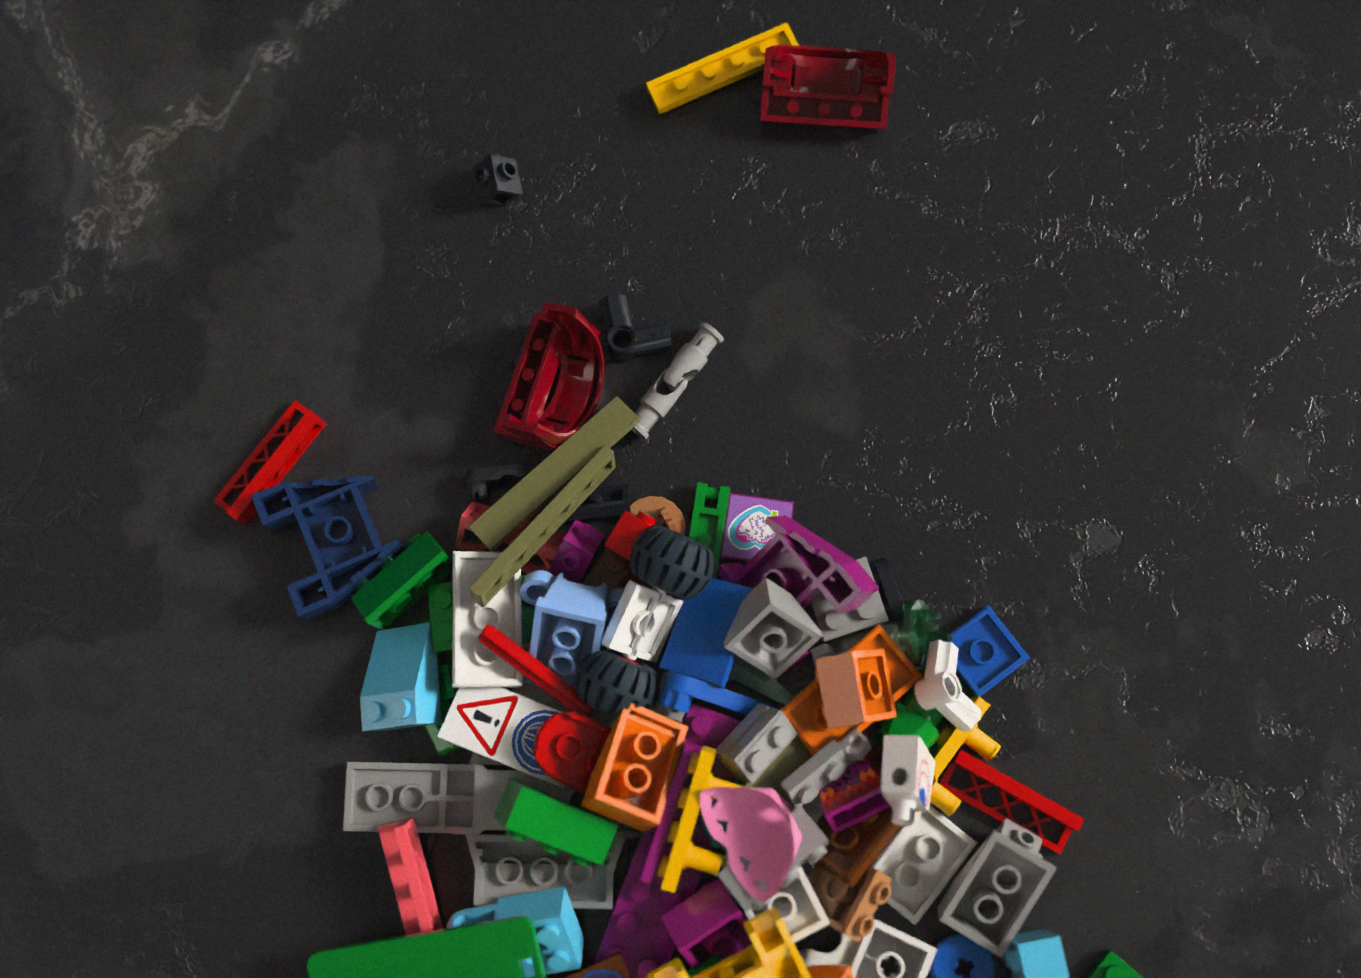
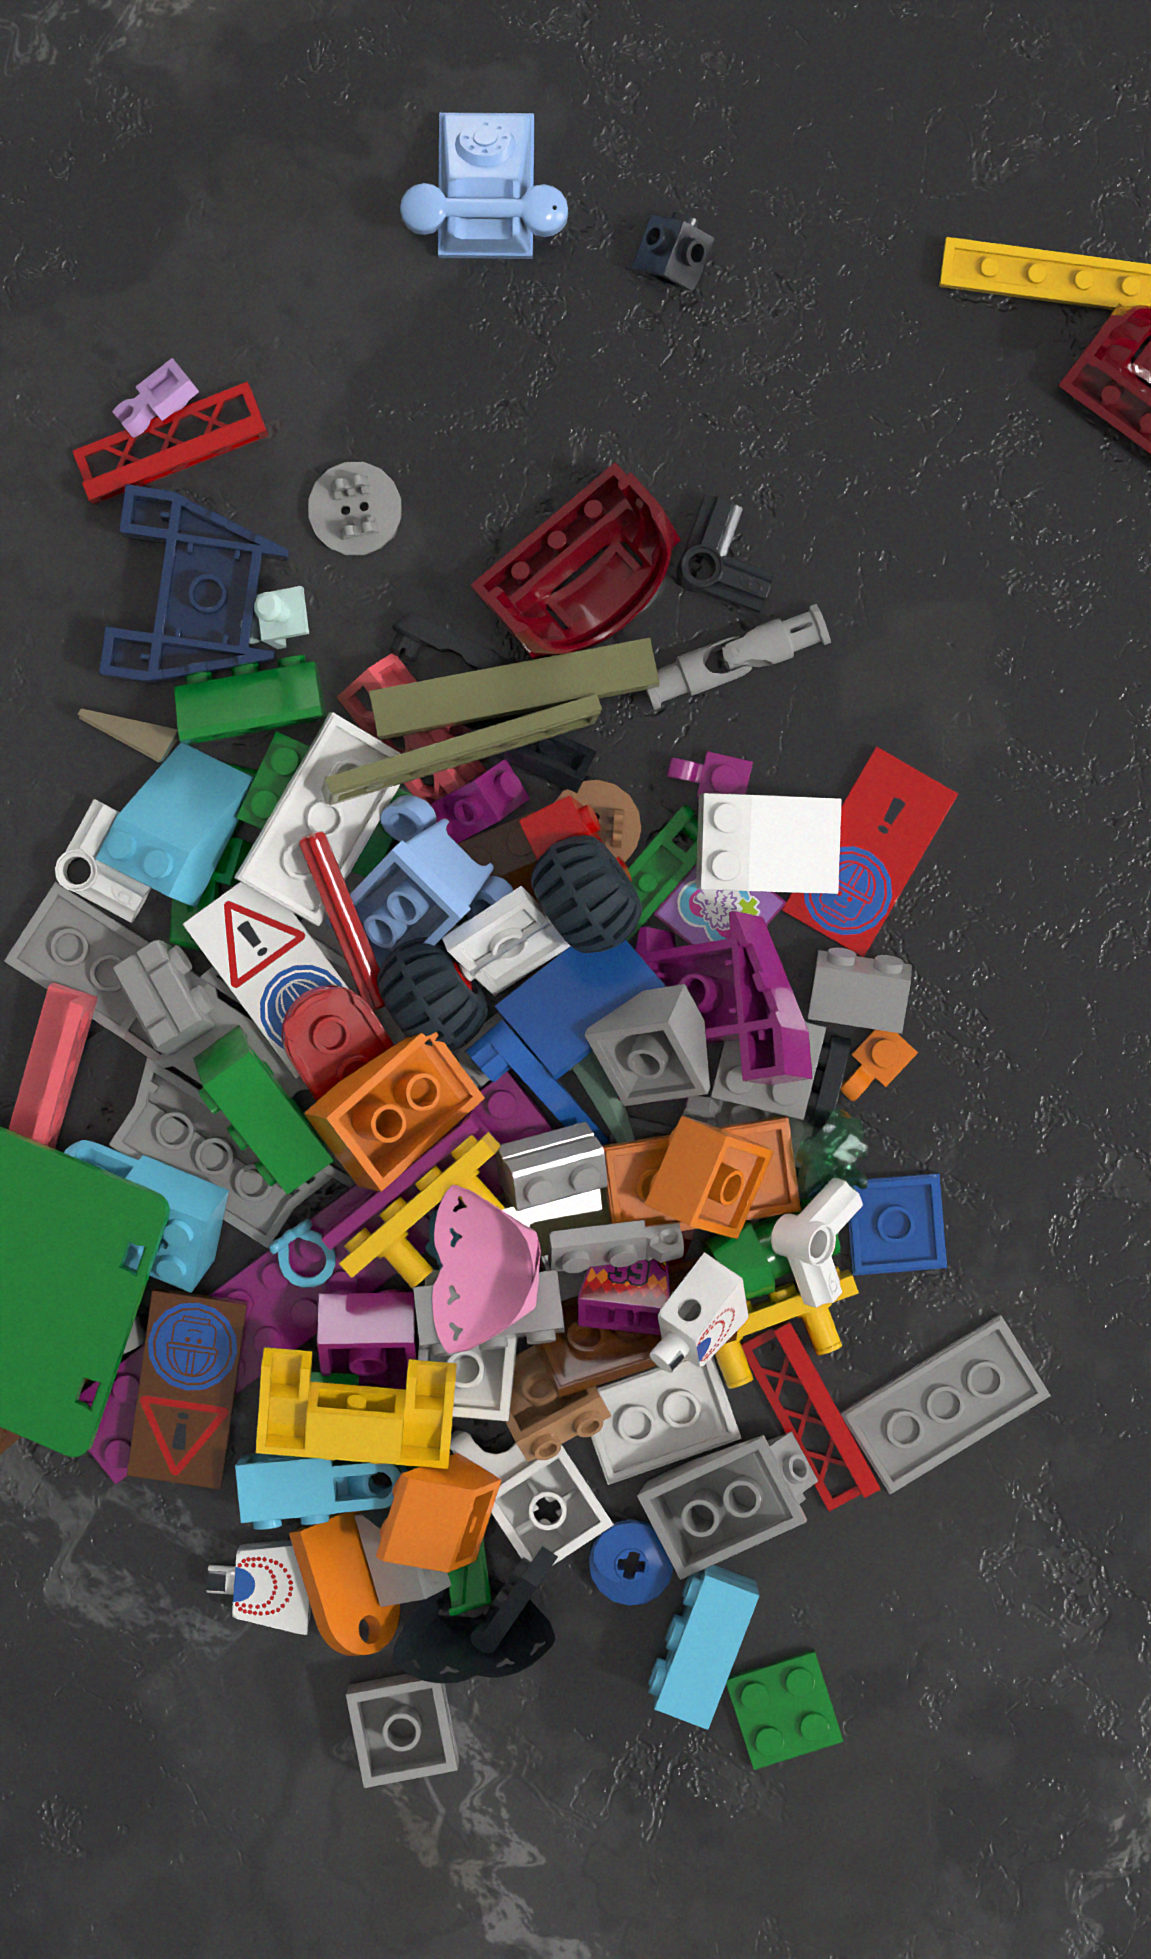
camera: 25 degrees right, 10 degrees up
none -> white piece [55,799,151,923]
none -> dark tan slope [77,709,179,764]
none -> light grey brick [112,940,216,1055]
none -> lavender plate [113,358,199,438]
none -> light aqua piece [241,586,309,649]
none -> medium azure piece [268,1218,336,1288]
none -> light grey plate [308,462,402,556]
none -> light blue piece [400,113,568,259]
none -> magenta plate [666,751,753,798]
none -> white slope [696,793,841,894]
none -> red tile [781,747,958,957]
none -> light grey brick [808,948,912,1034]
none -> orange plate [840,1029,918,1101]
none -> light grey tile [840,1314,1051,1494]

